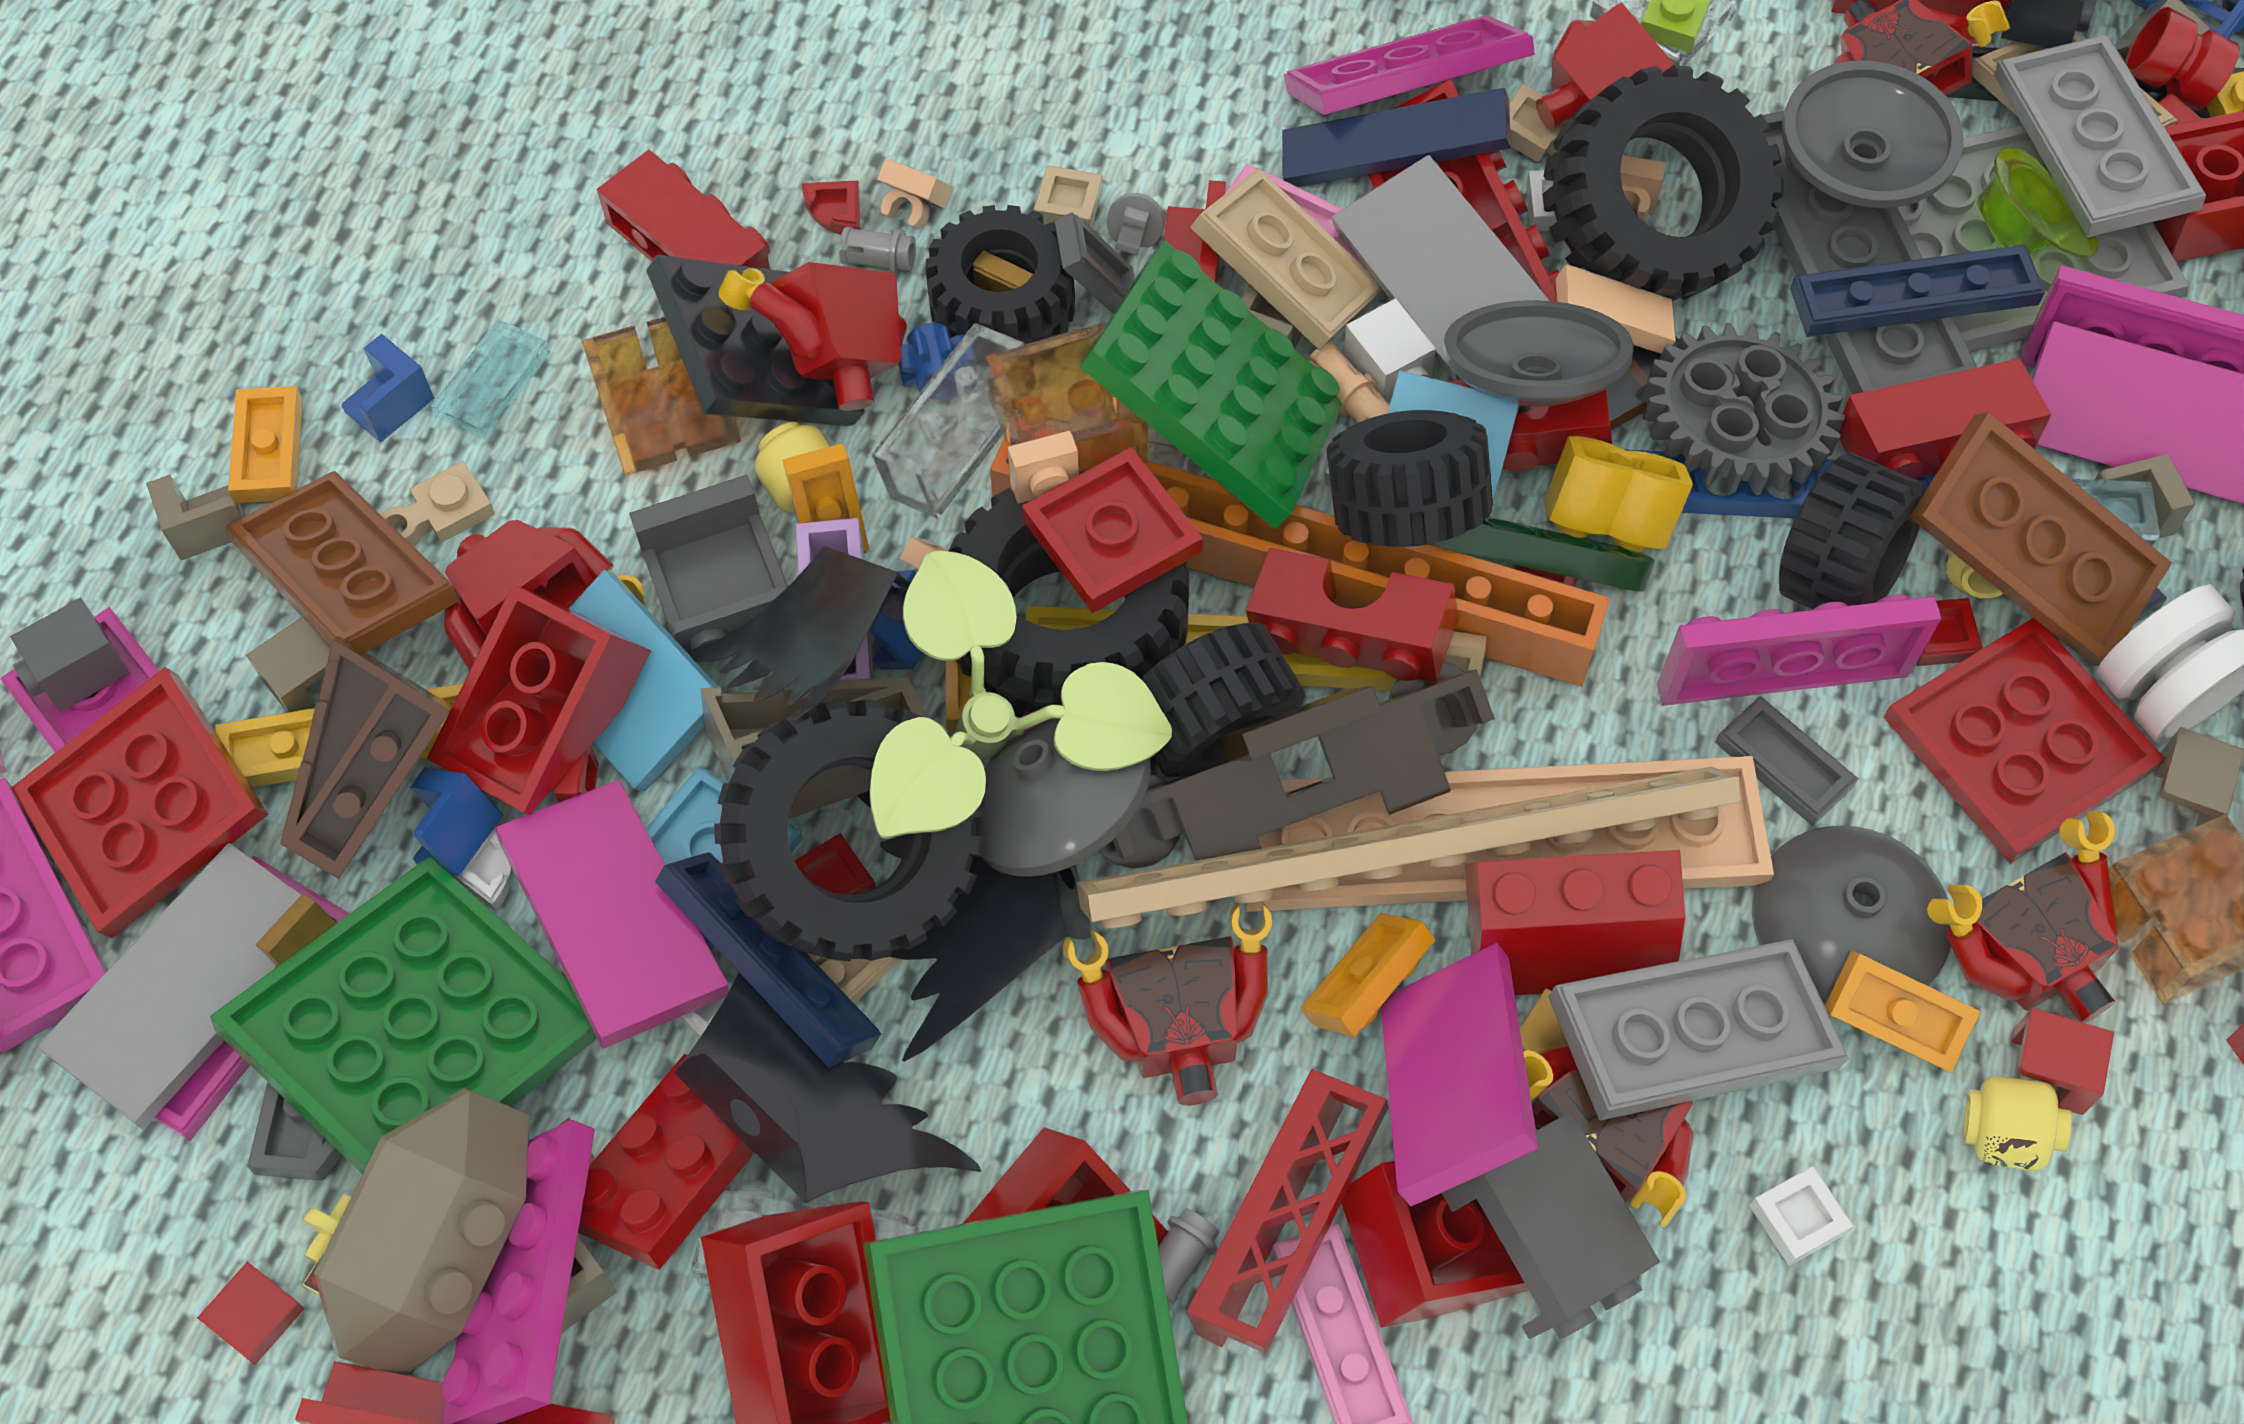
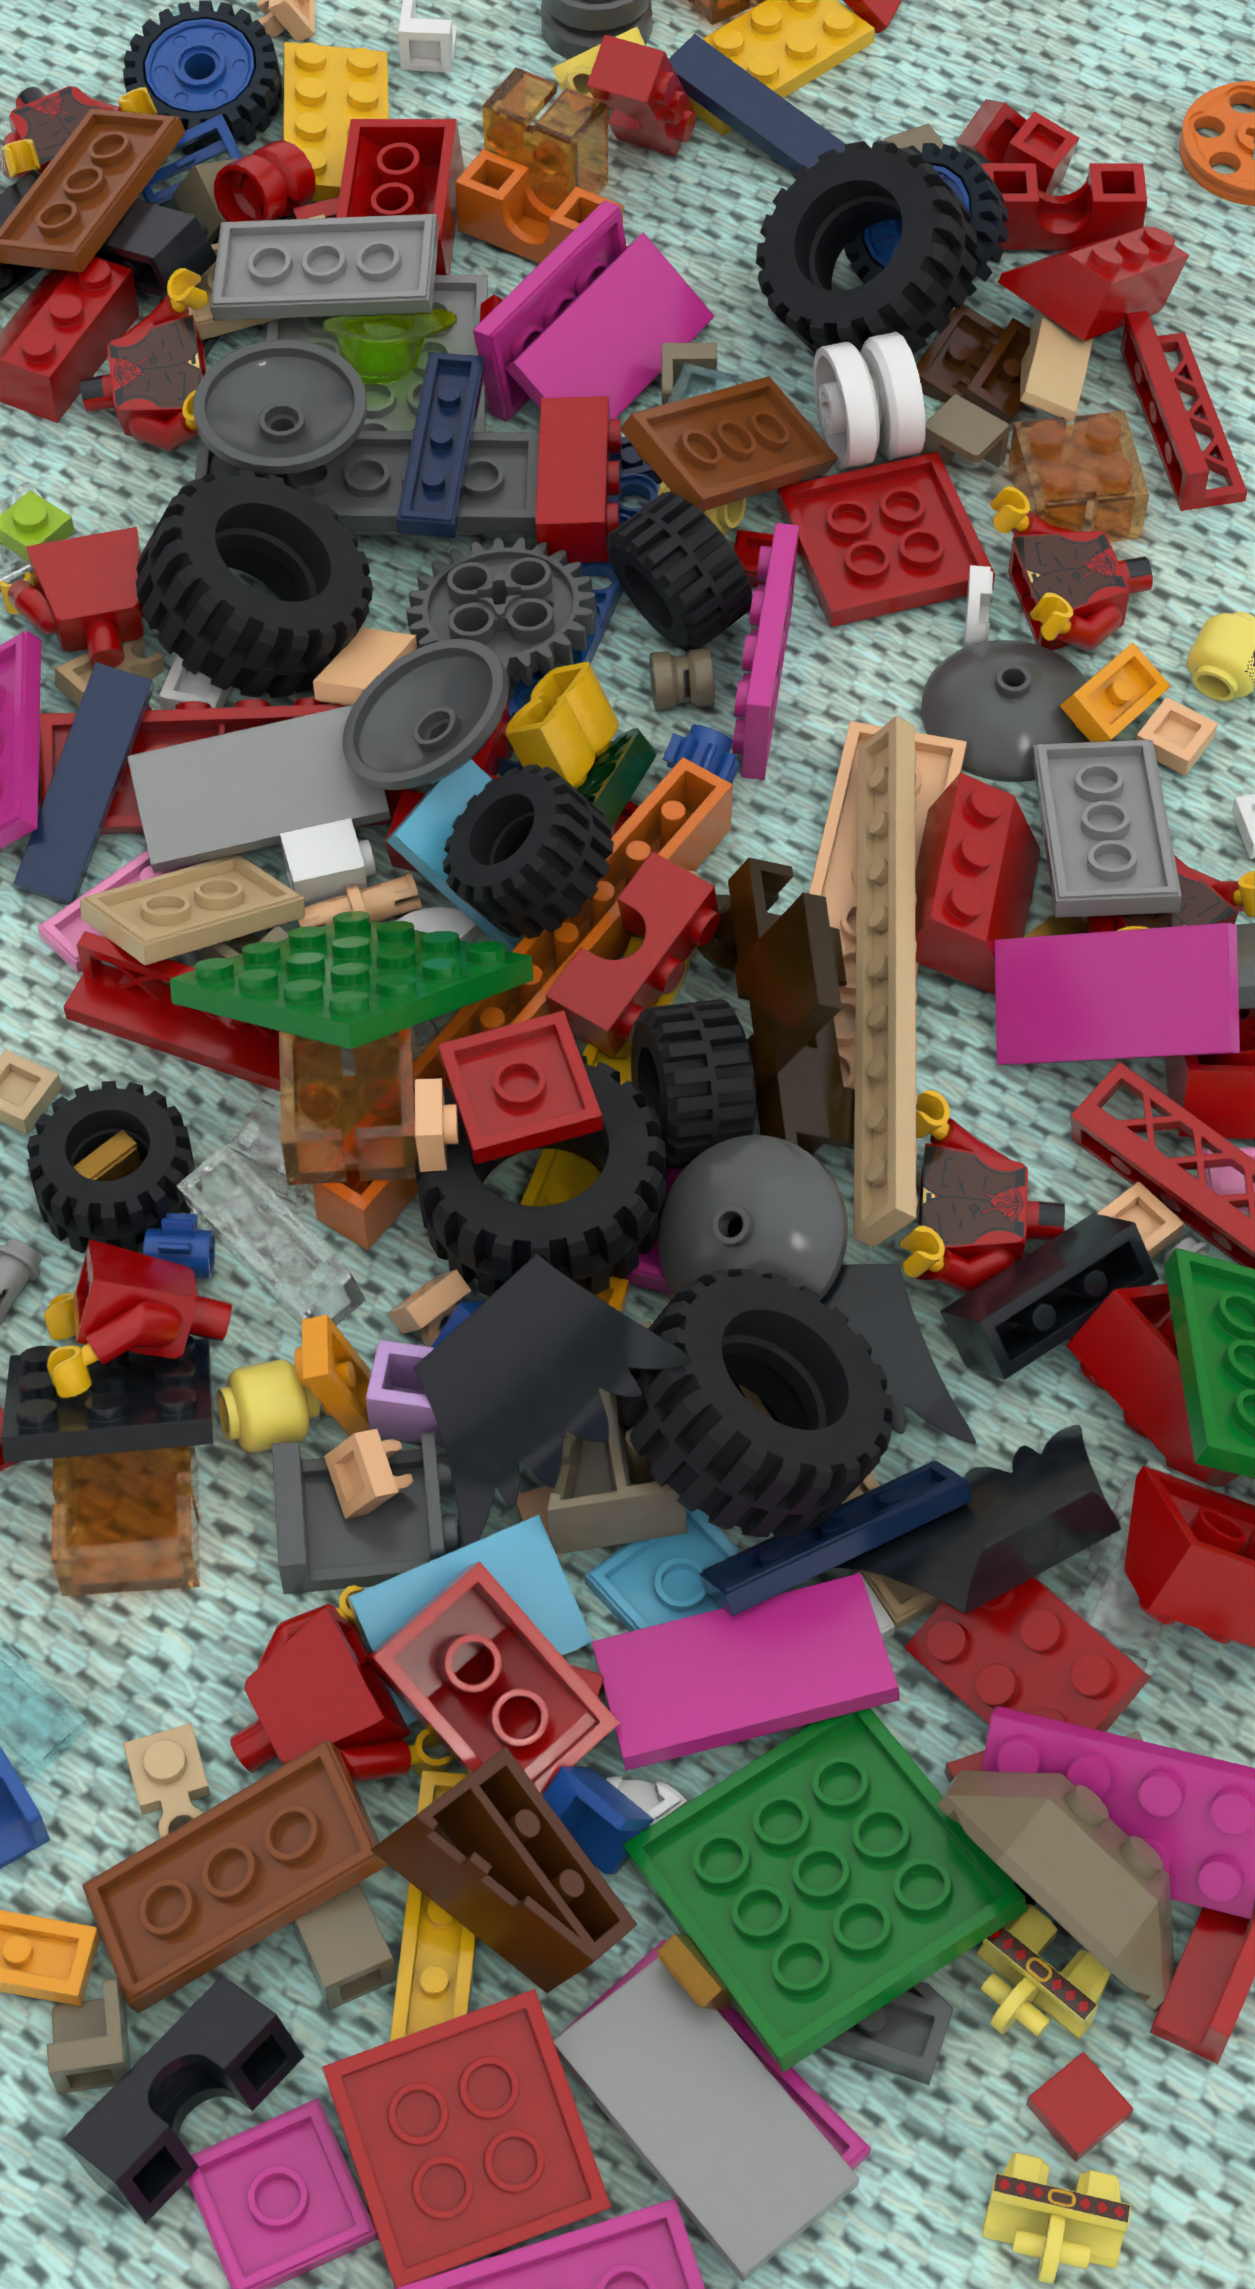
camera: 75 degrees left, 5 degrees down
dark grey brick [10,597,130,712] -> none
yellowish green plant [870,551,1172,838] -> none
dark grey tile [1055,212,1135,313] -> none
light grey plate [1106,193,1165,255] -> none
light orange plate [1300,913,1436,1038] -> none
dark grey tile [1715,696,1859,826] -> none
red panel [2011,1008,2114,1115] -> none
none -> black arch [62,1975,305,2224]
none -> light nougat tile [324,1429,413,1519]
none -> dark tan wheel [649,648,715,711]
none -> blue gear [662,724,741,784]
none -> black brick [940,1213,1159,1380]
none -> white tile [964,565,993,646]
none -> light yellow hips [982,2152,1131,2285]
none -> light nougat plate [1096,1181,1184,1259]
none -> light nougat plate [1136,697,1218,776]

